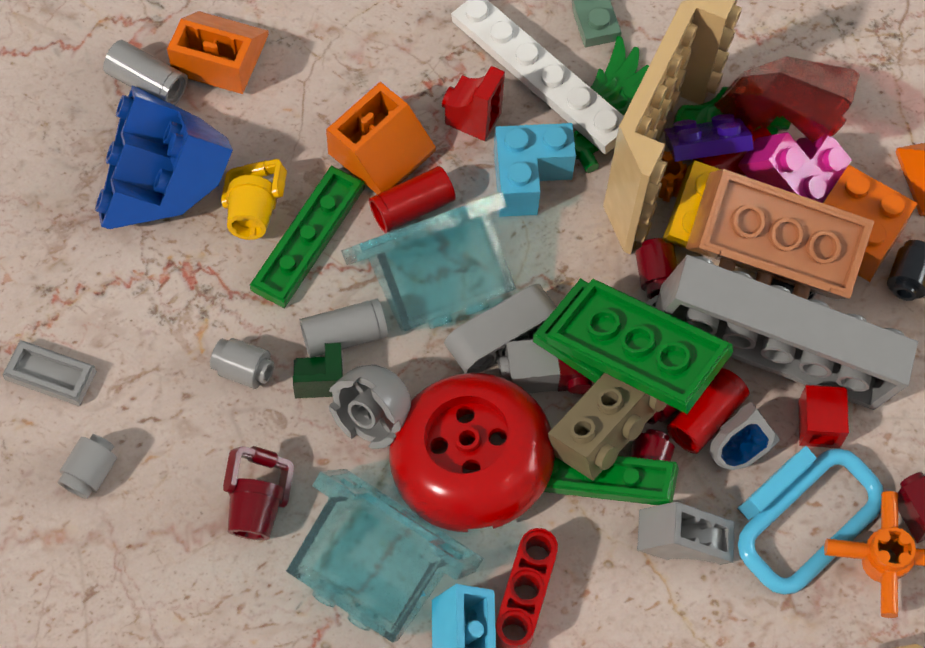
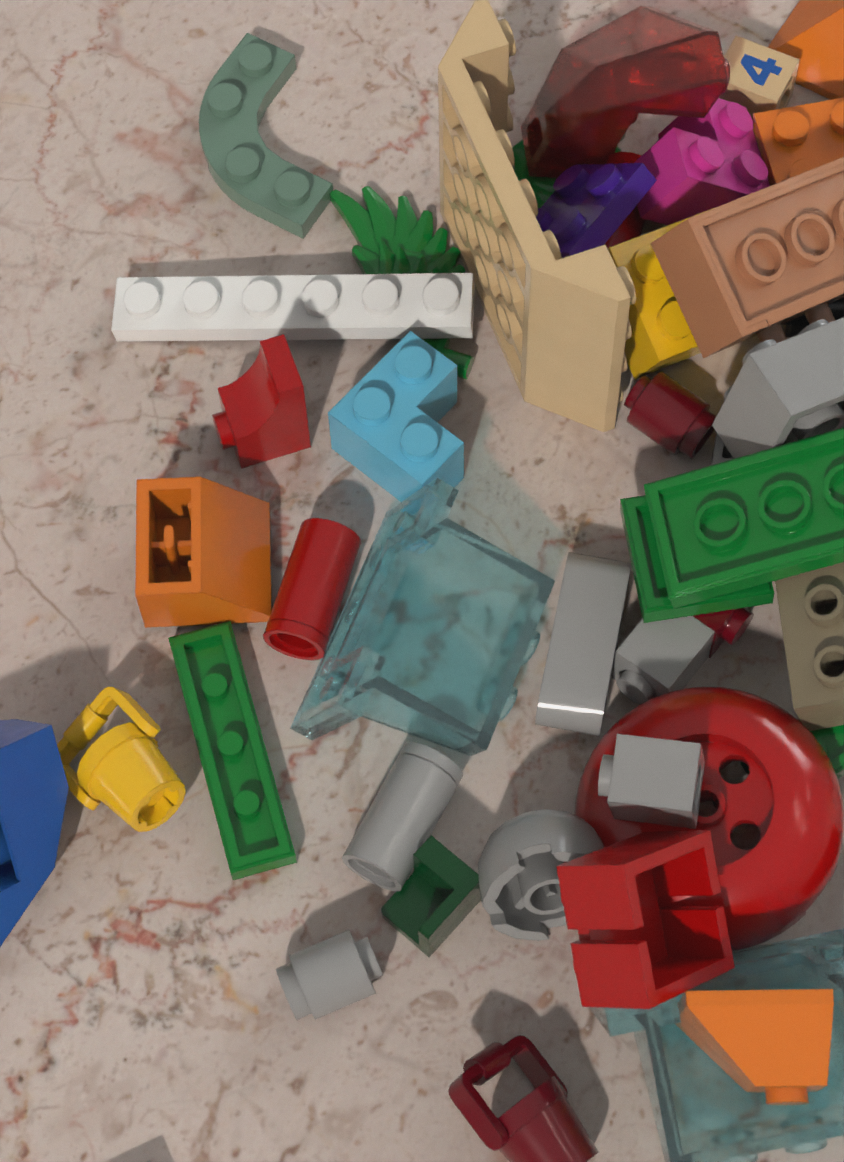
camera: 40 degrees left, 0 degrees up
none -> red piece [556,830,735,1009]
none -> light grey brick [598,734,705,829]
none -> orange slope [673,989,834,1105]
none -> tan brick [704,35,800,119]

